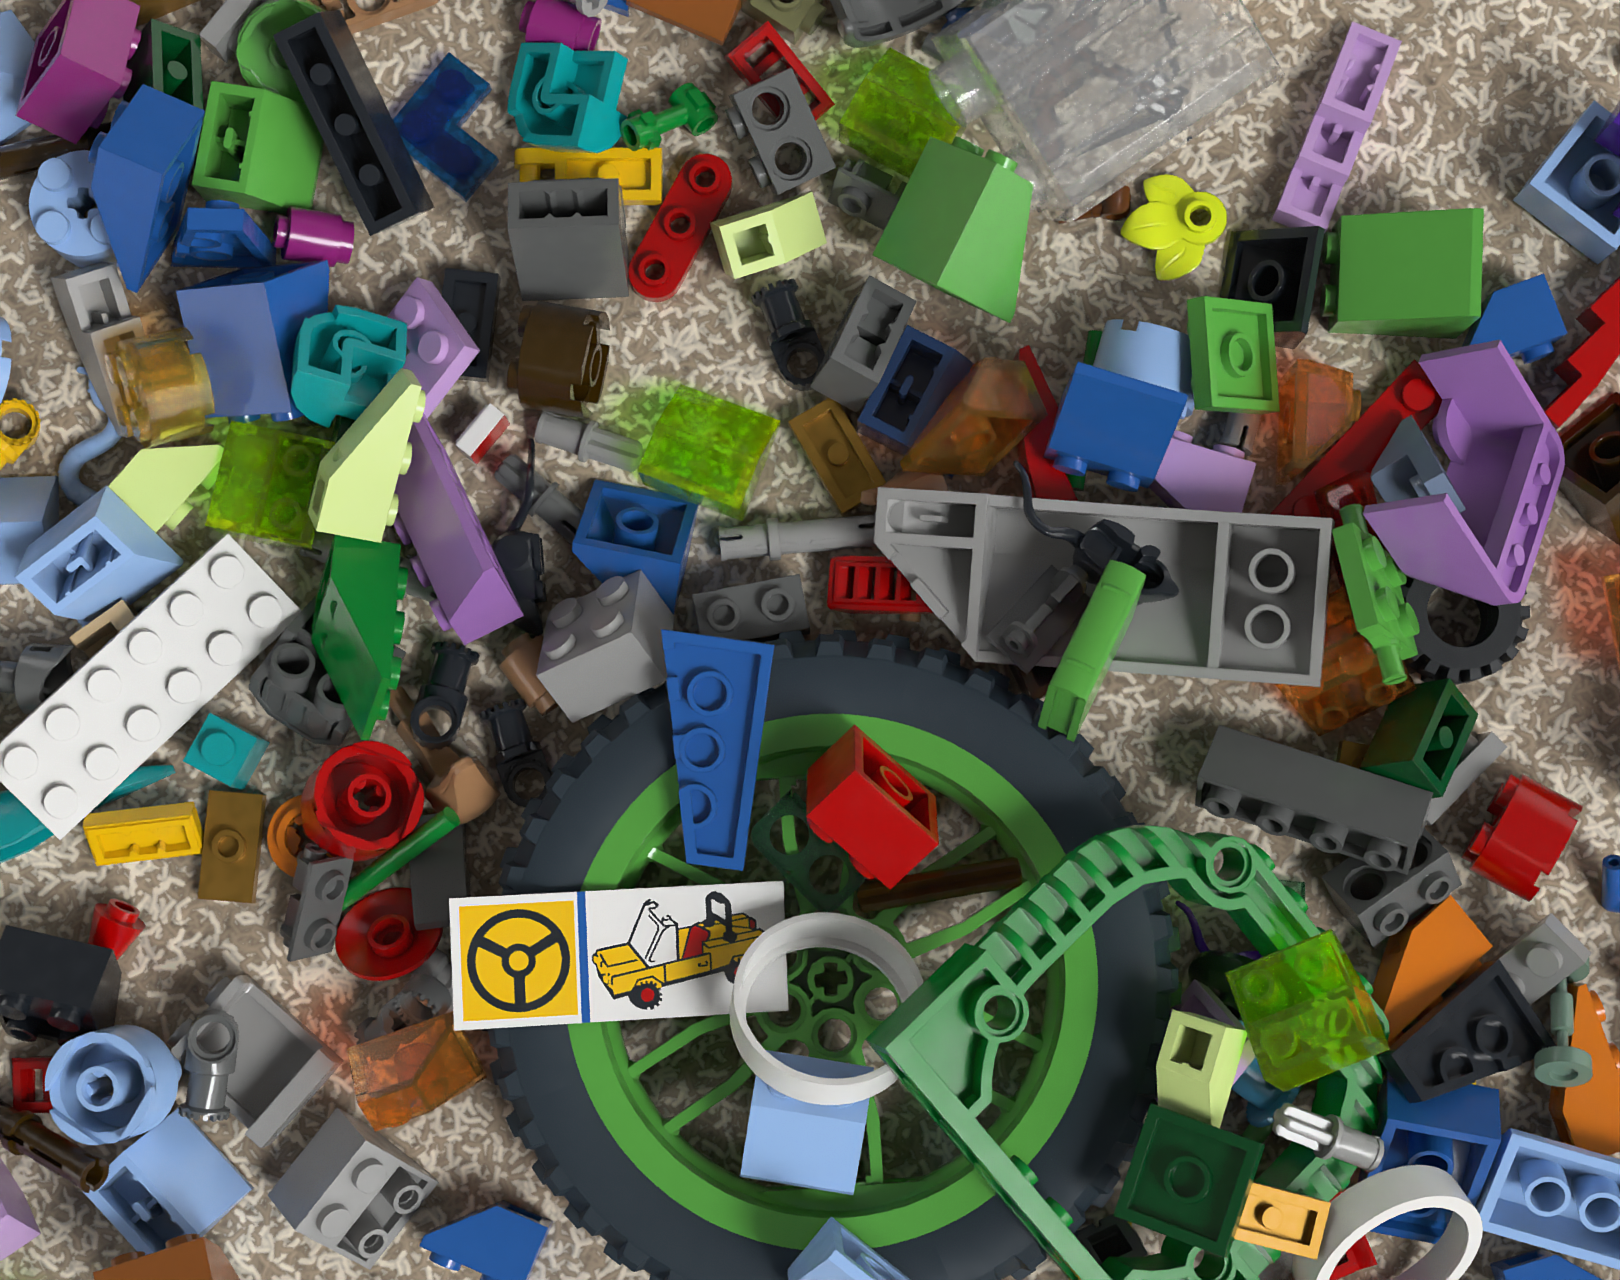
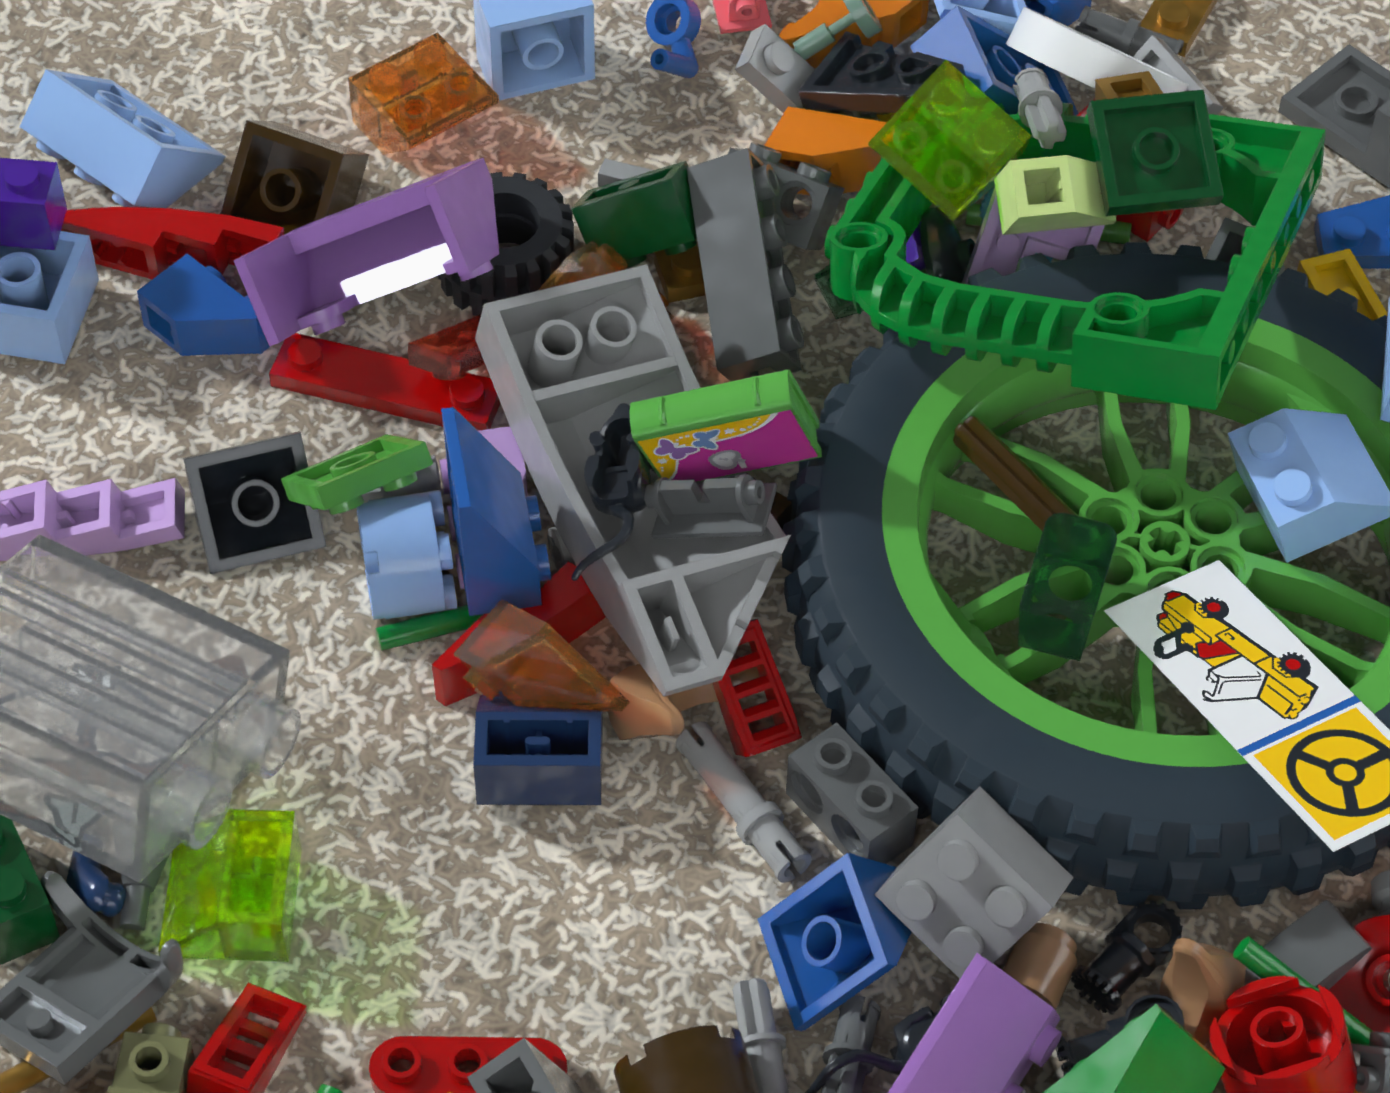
camera: 120 degrees left, 30 degrees down
clear neon green slope [637,384,781,521] -> none
blue wing [661,629,775,871] -> none
yellowish green slope [710,191,827,279] -> none
dark grey brick [725,68,836,195] -> none
white piece [729,912,924,1105] -> none
black connector [751,279,825,391] -> none
pearl gold plate [788,398,886,516] -> none
red brick [806,724,939,890] -> none
dark grey brick [810,275,917,412] -> none
dark grey hinge [828,158,907,230] -> none
bright green slope [872,136,1033,323] -> none
neon yellow plate [1121,174,1227,281] -> none
clear orange slope [1276,359,1361,485] -> none
bright green slope [1320,208,1484,339] -> none
bright green plate [1332,504,1420,685] -> none
sand blue slope [1370,415,1466,513] -> none
red brick [1461,774,1583,902] -> none

